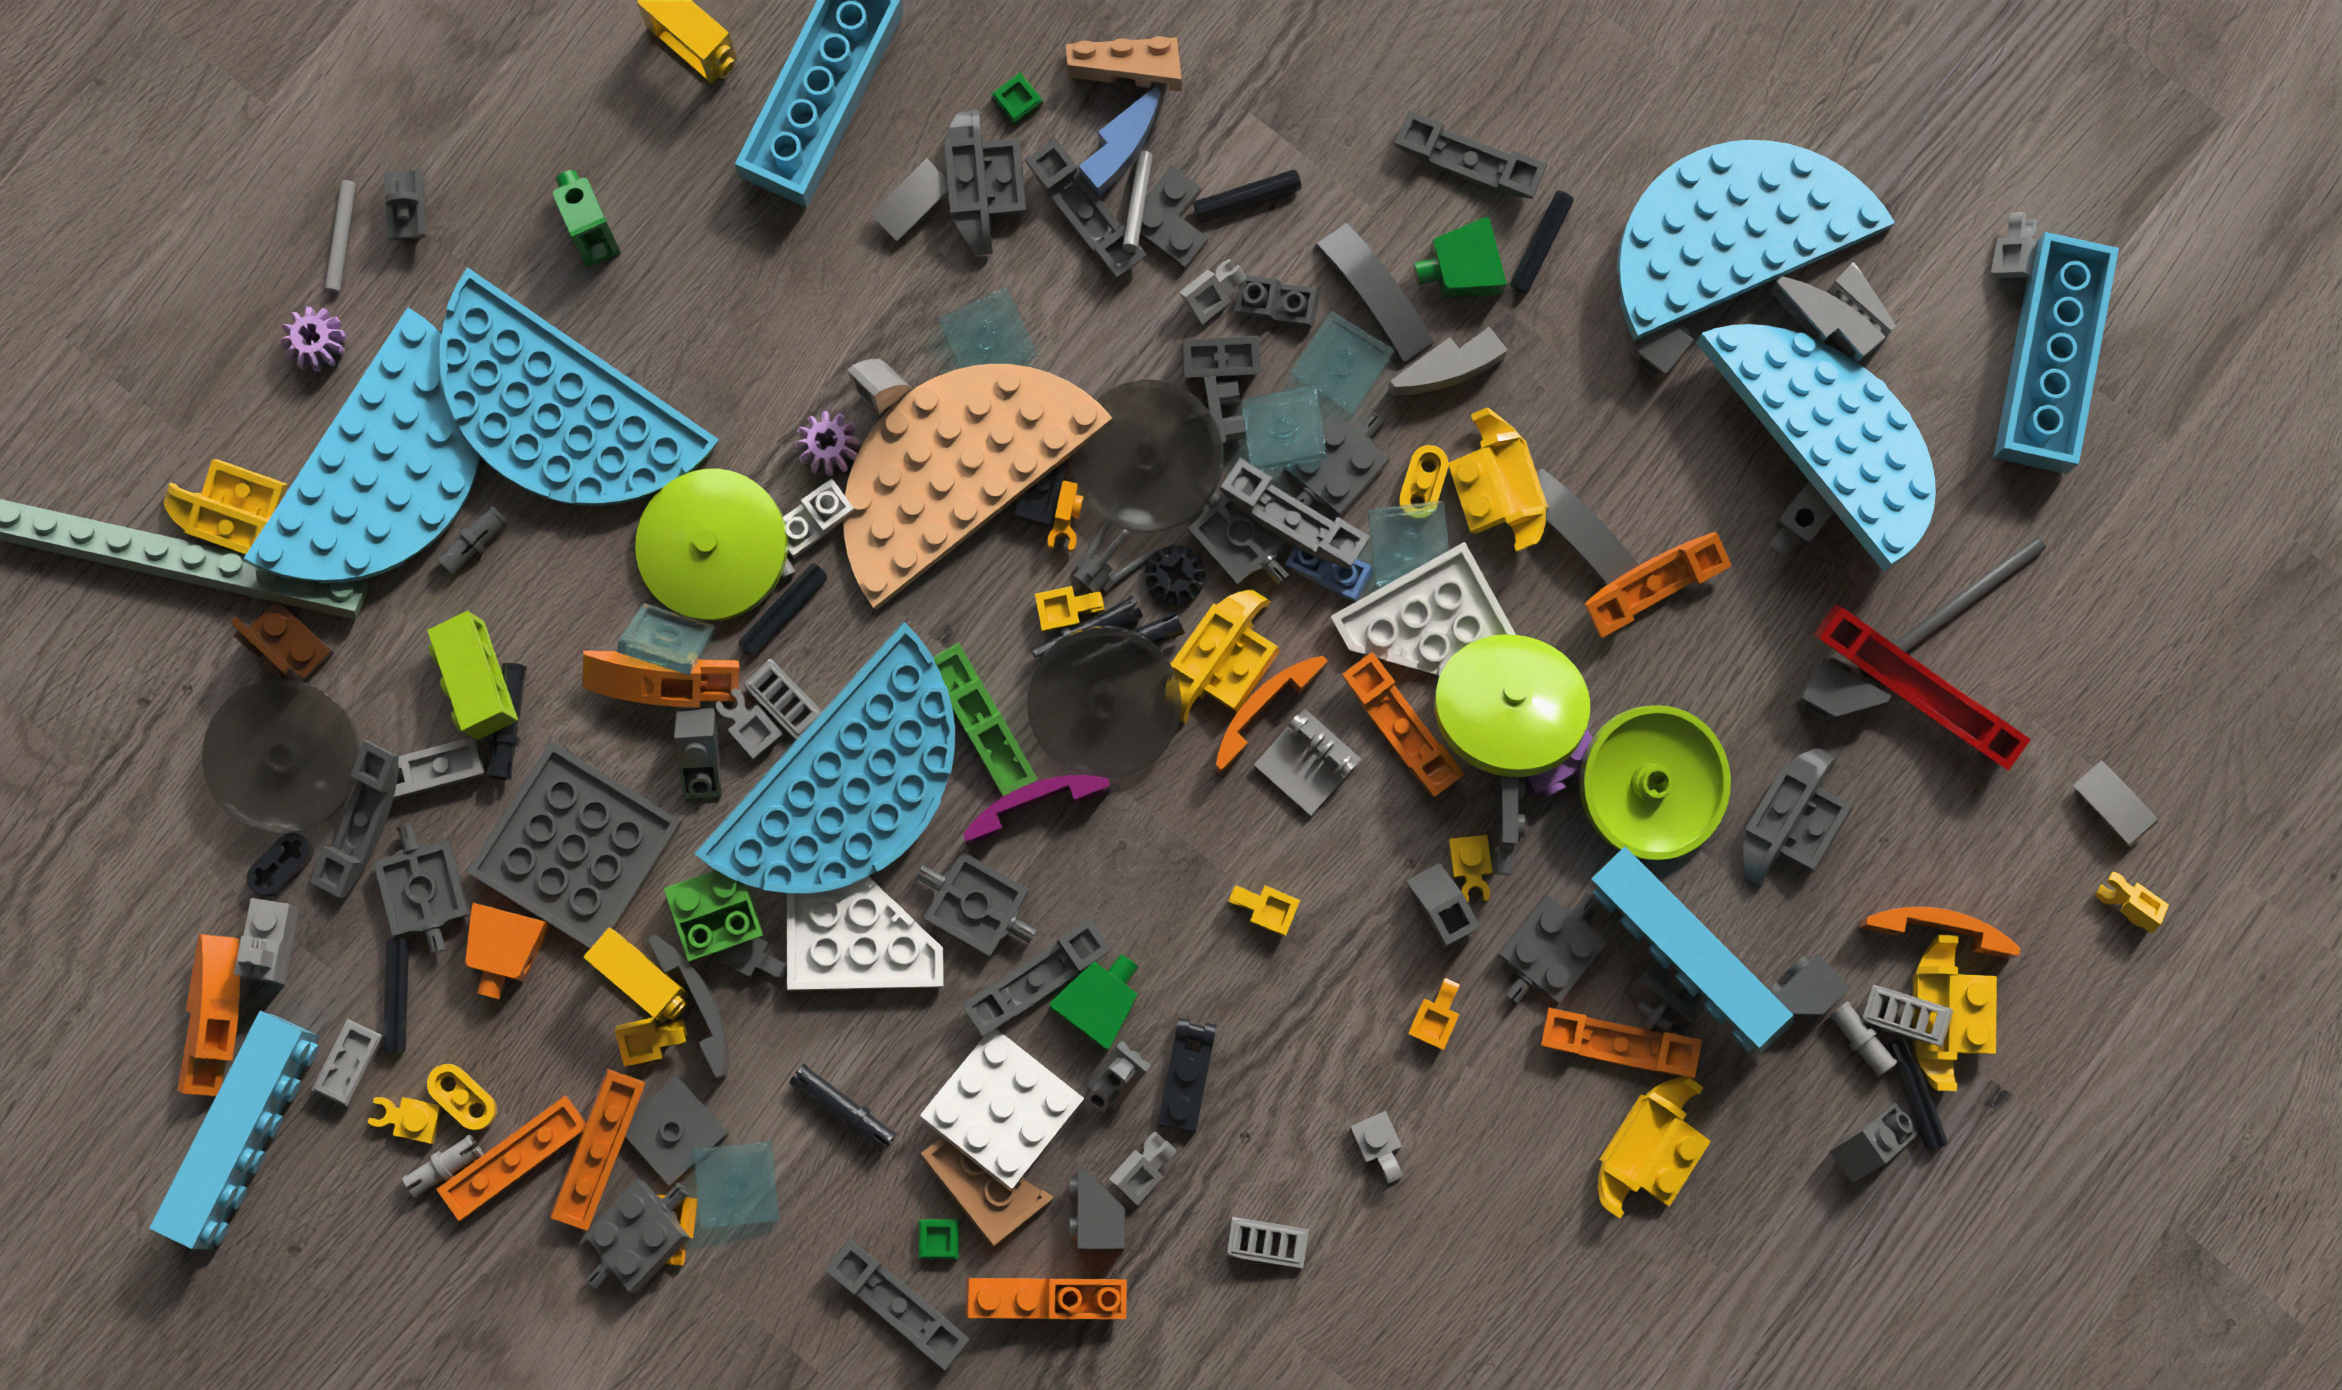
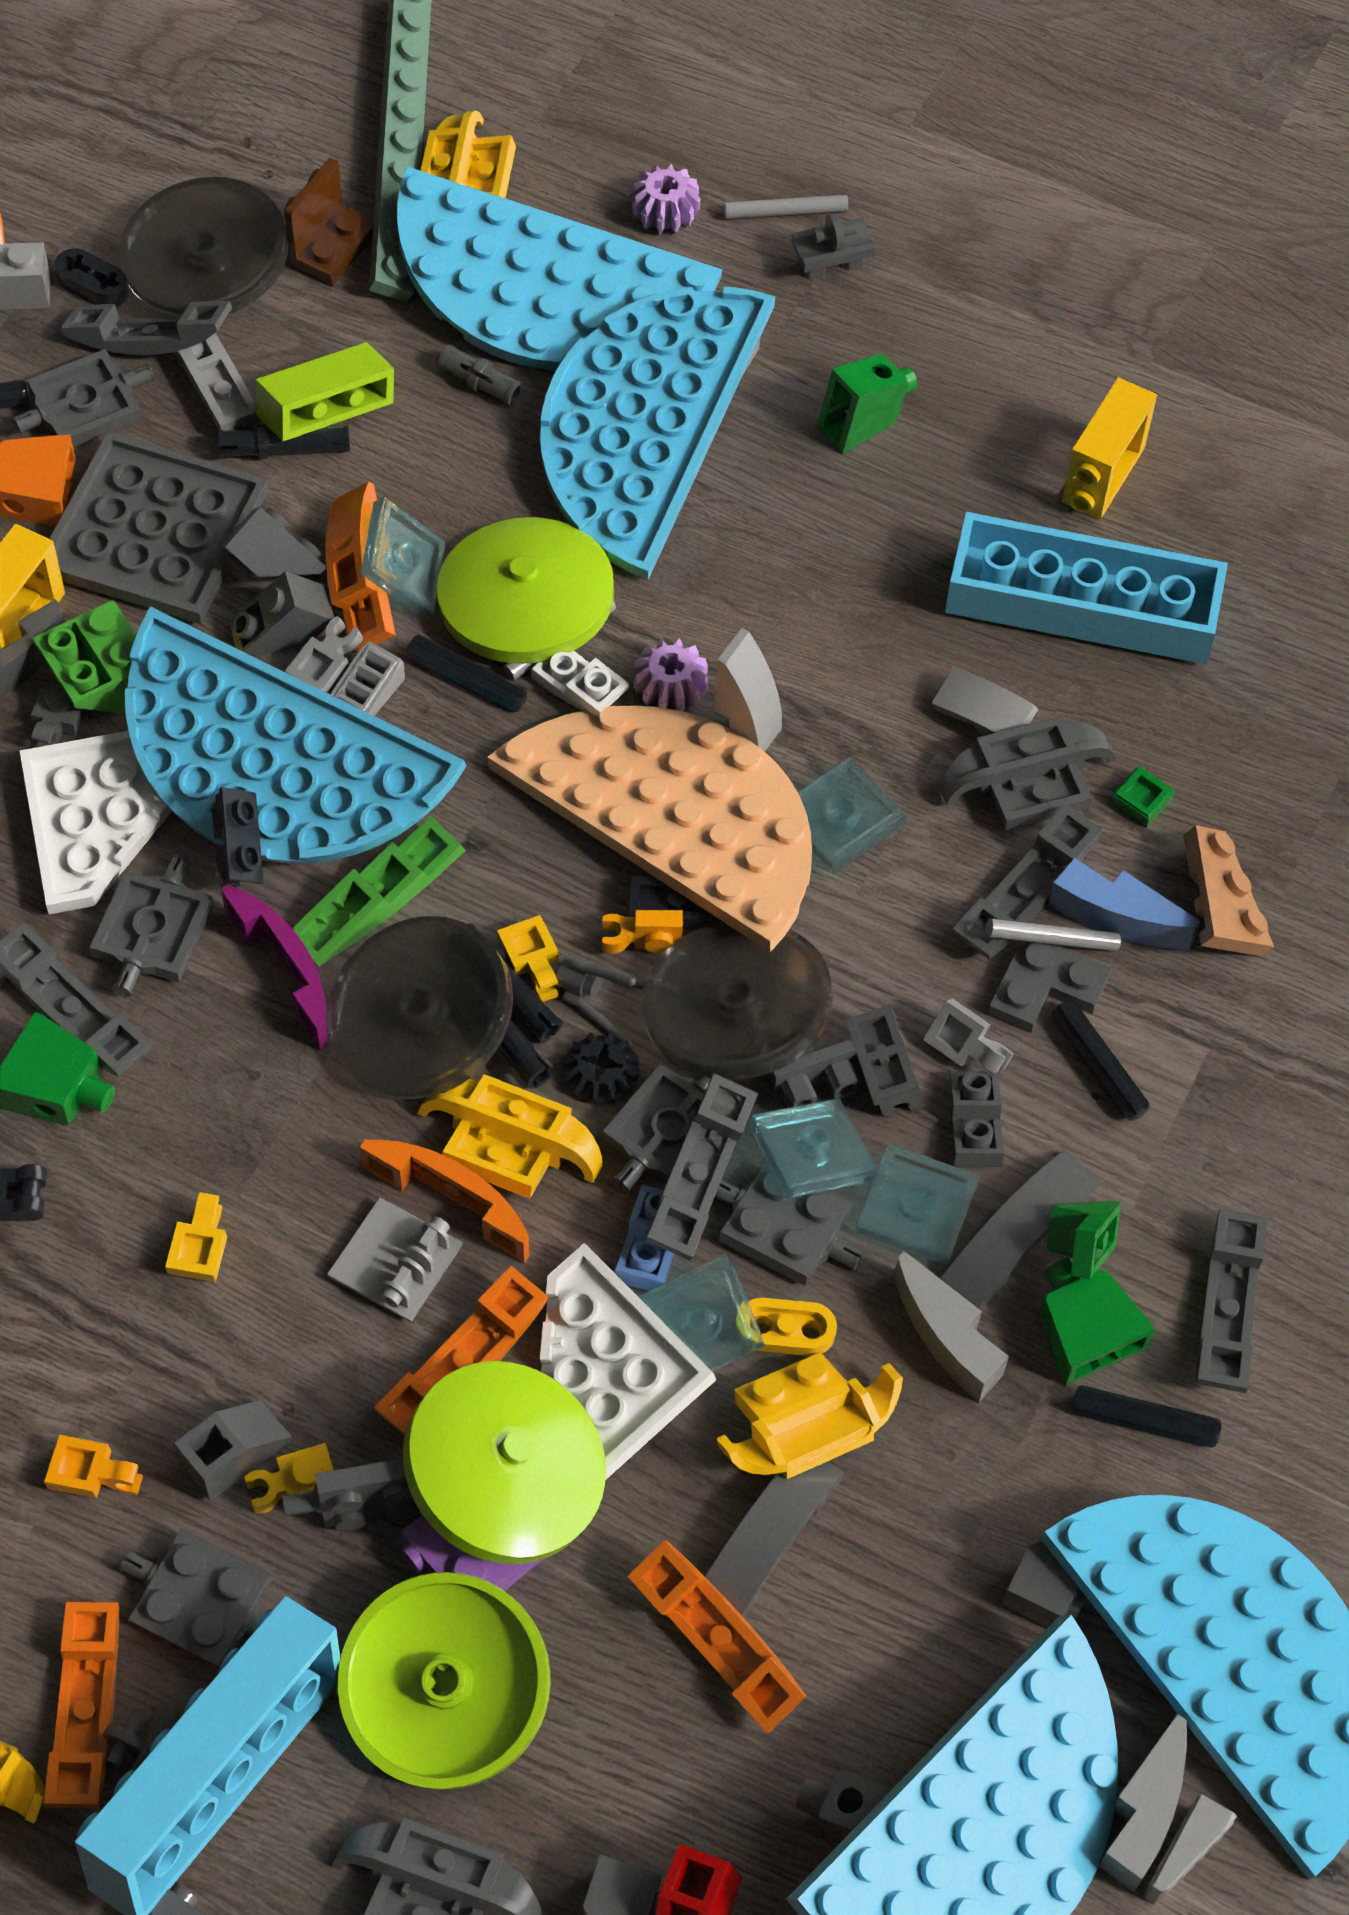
camera: 80 degrees right, 20 degrees down
none -> black hinge [209,787,264,888]
none -> dark grey slope [219,507,326,578]
none -> green slope [1046,1200,1121,1280]

